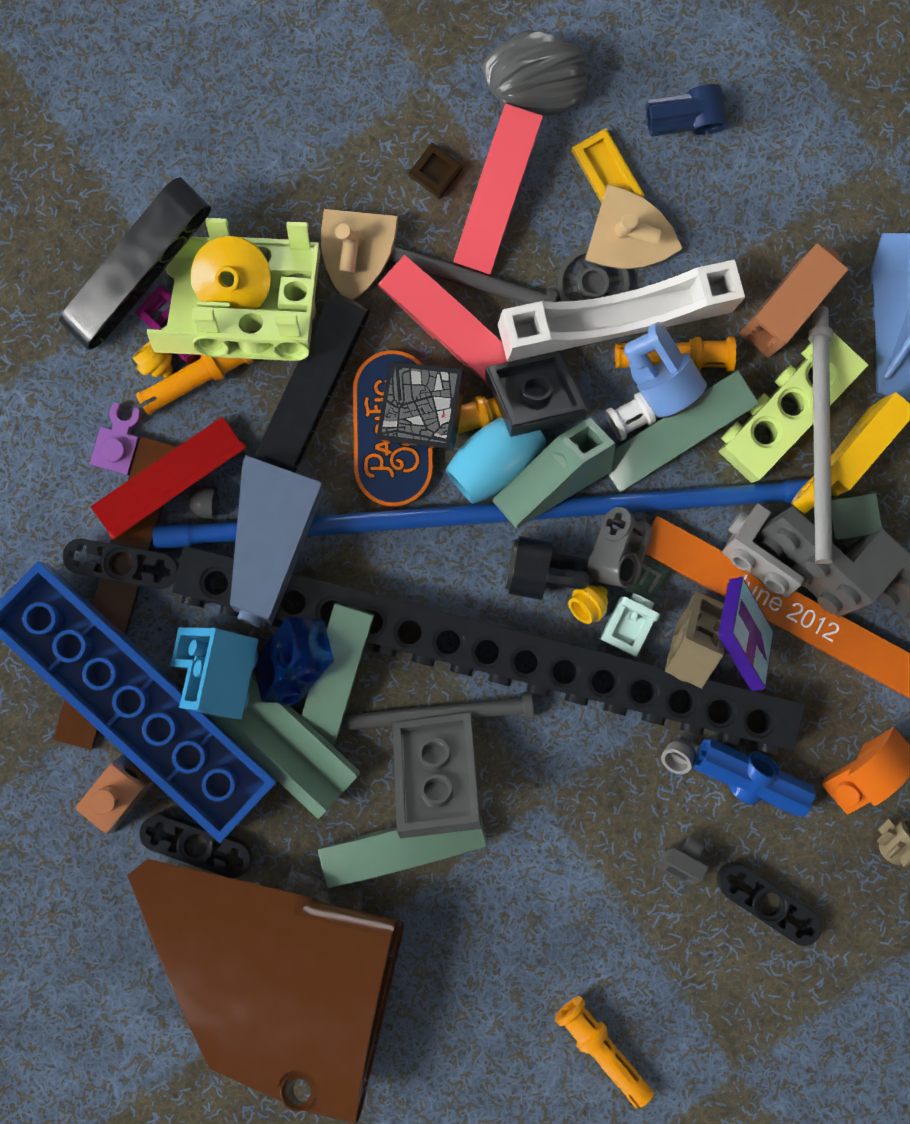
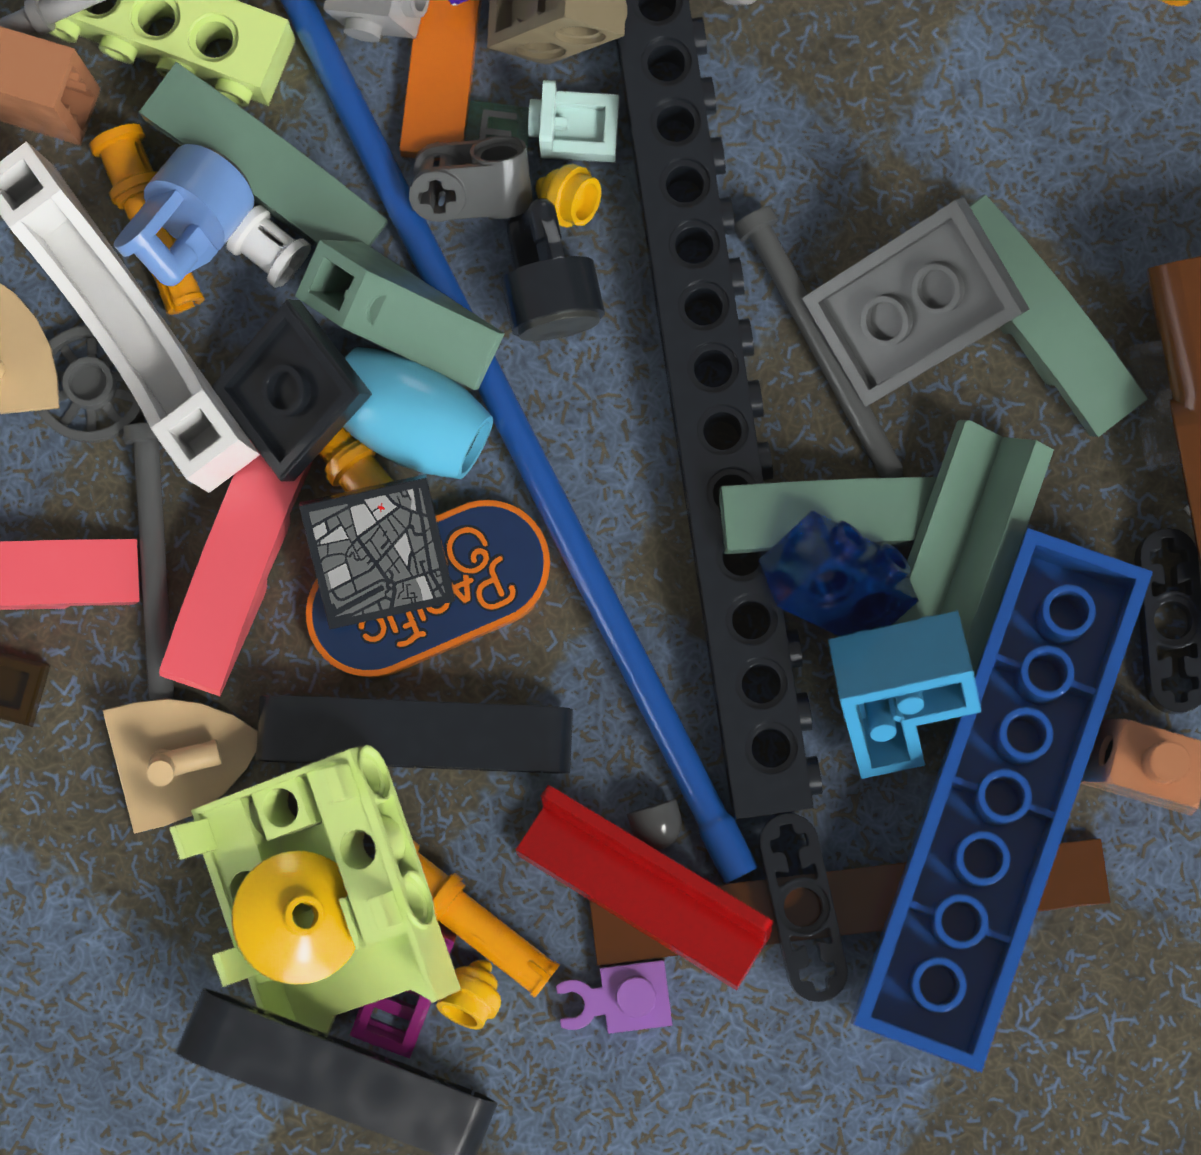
camera: 105 degrees left, 5 degrees down
sand blue slope [230,455,324,627] -> none

